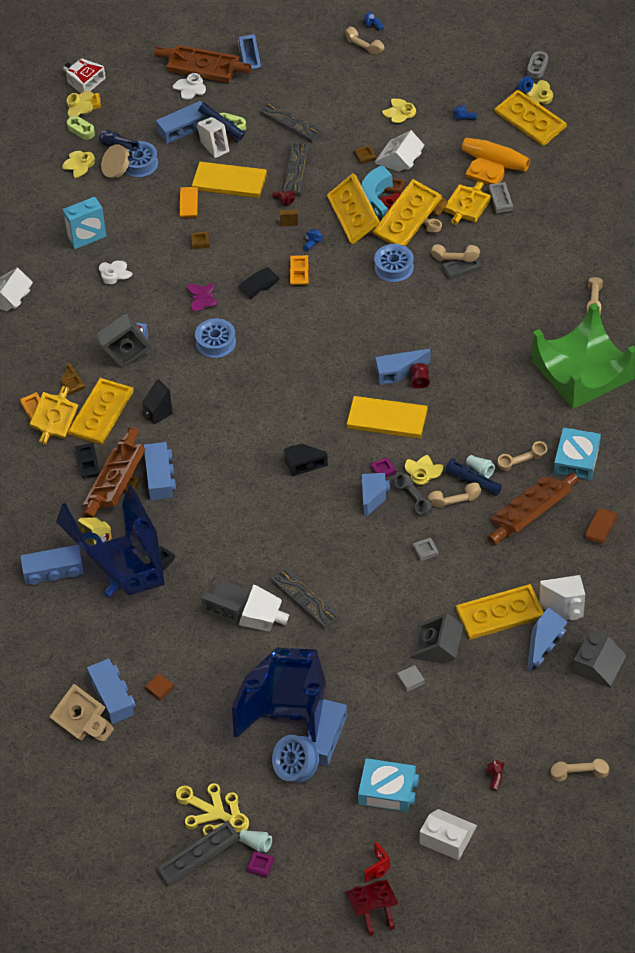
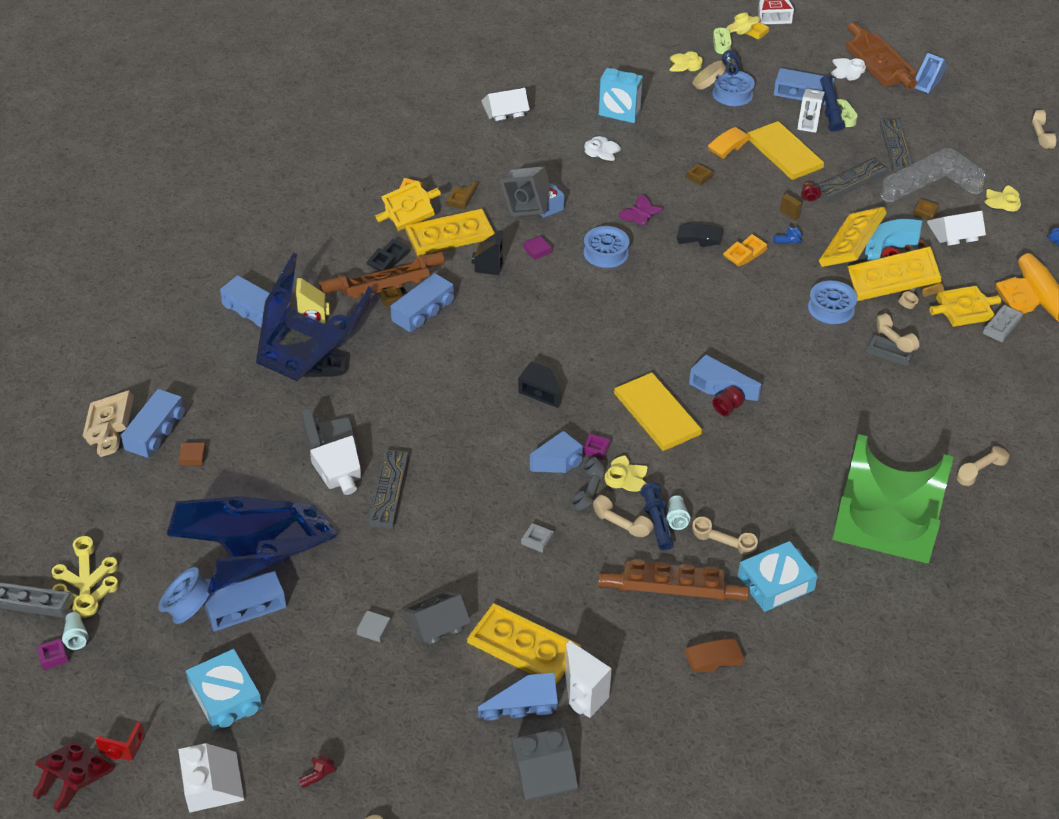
camera: 45 degrees right, 5 degrees down
none -> magenta tile [523,236,552,260]
none -> clear beam [880,148,987,202]

